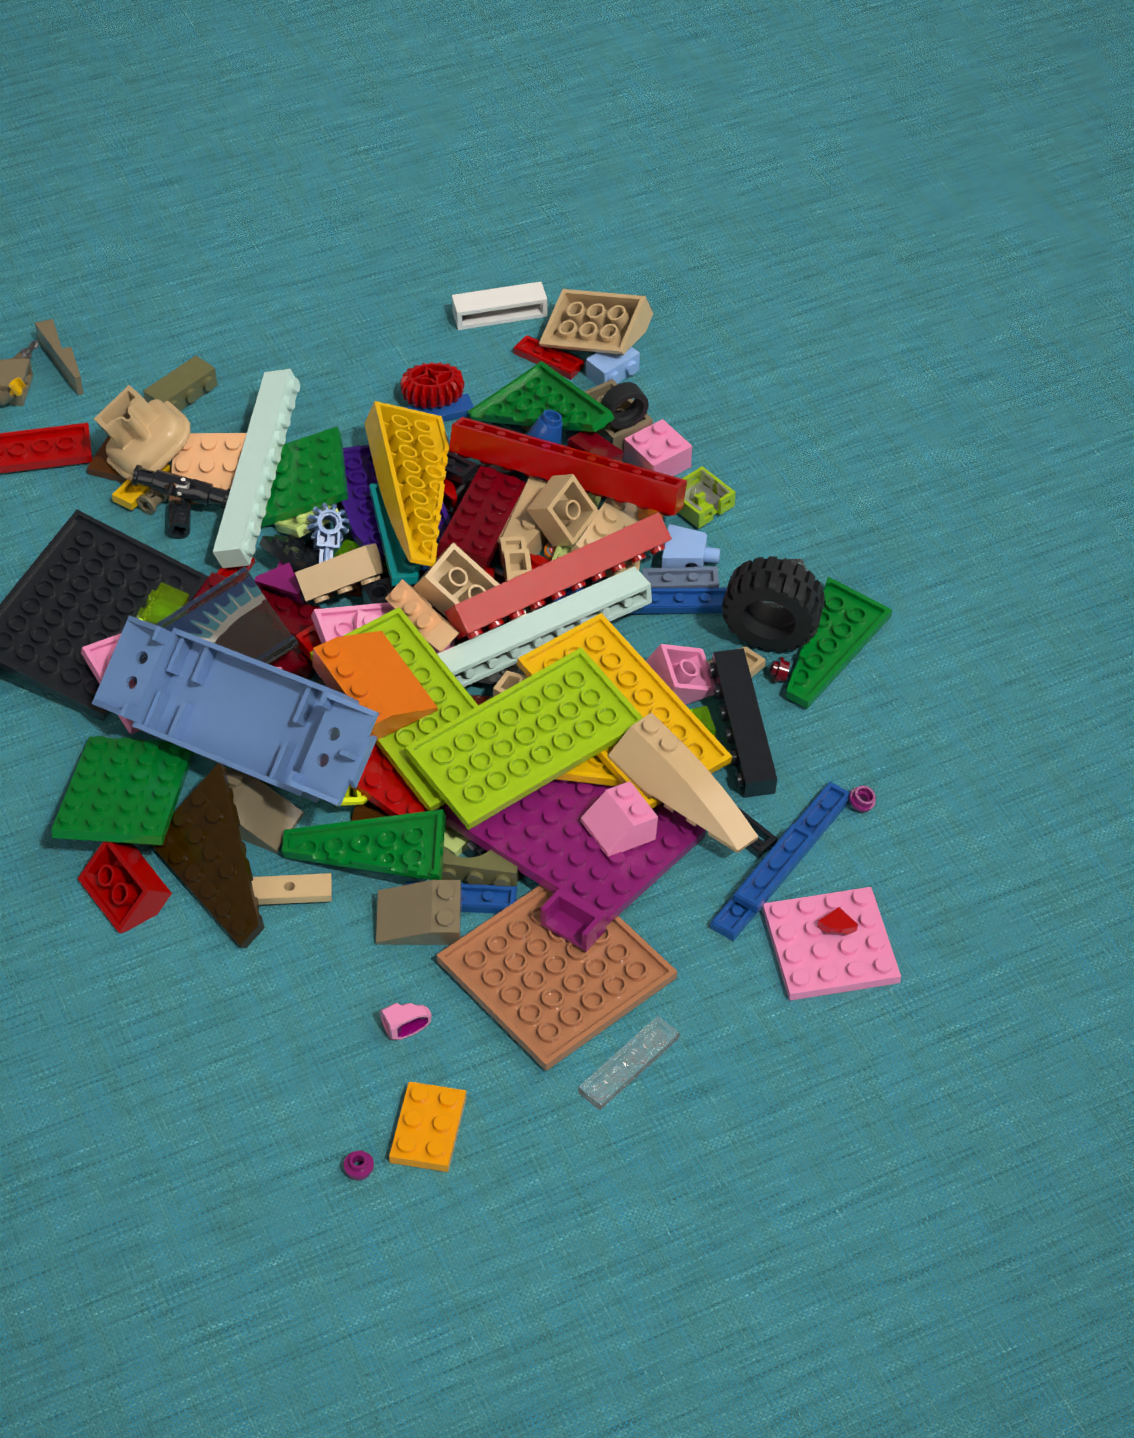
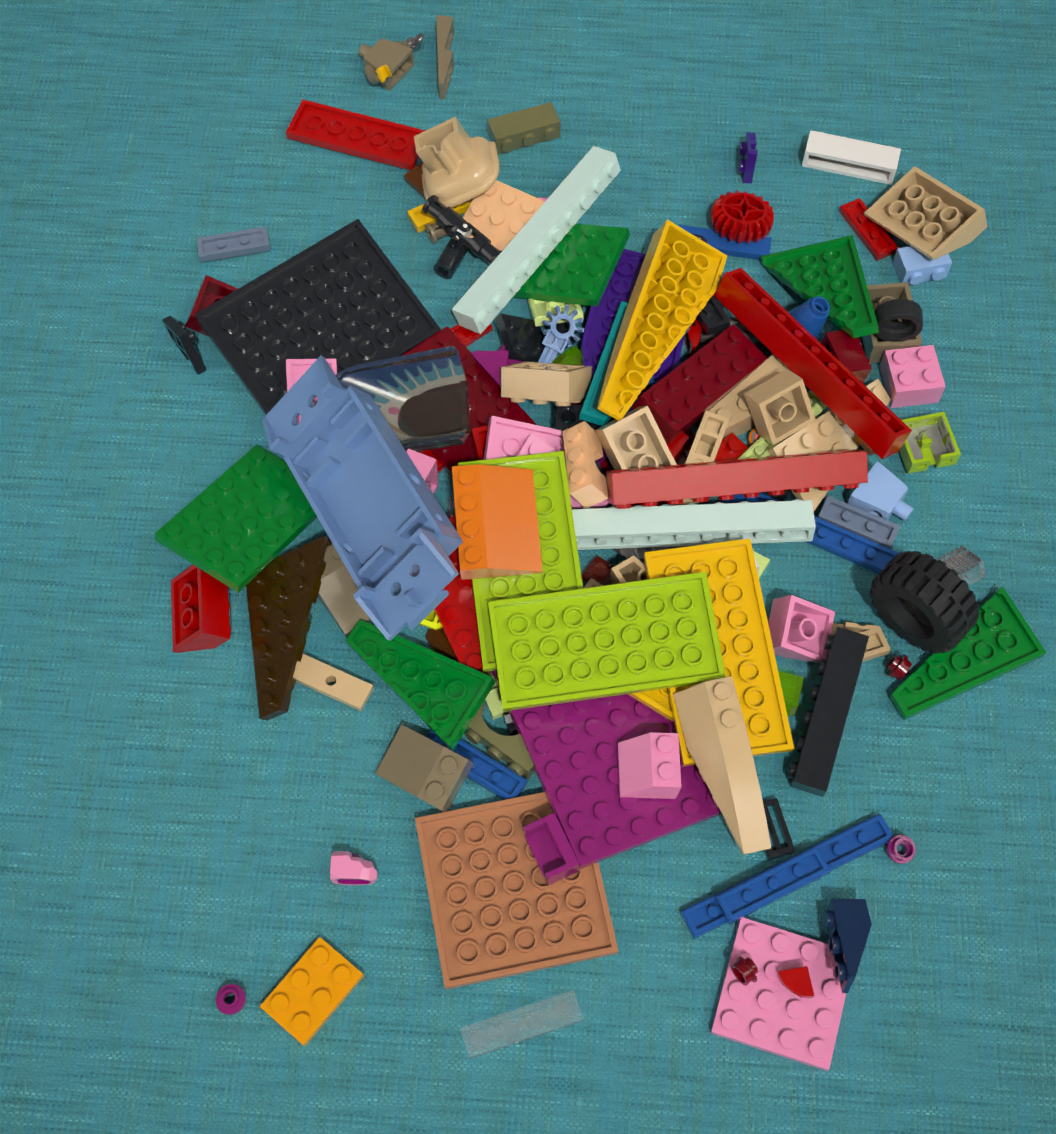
camera: 30 degrees right, 15 degrees up
clear neon green brick [136,582,189,627] -> none
none -> dark red plate [731,956,758,986]
none -> dark purple wing [739,132,758,184]
none -> dark blue slope [822,899,872,993]

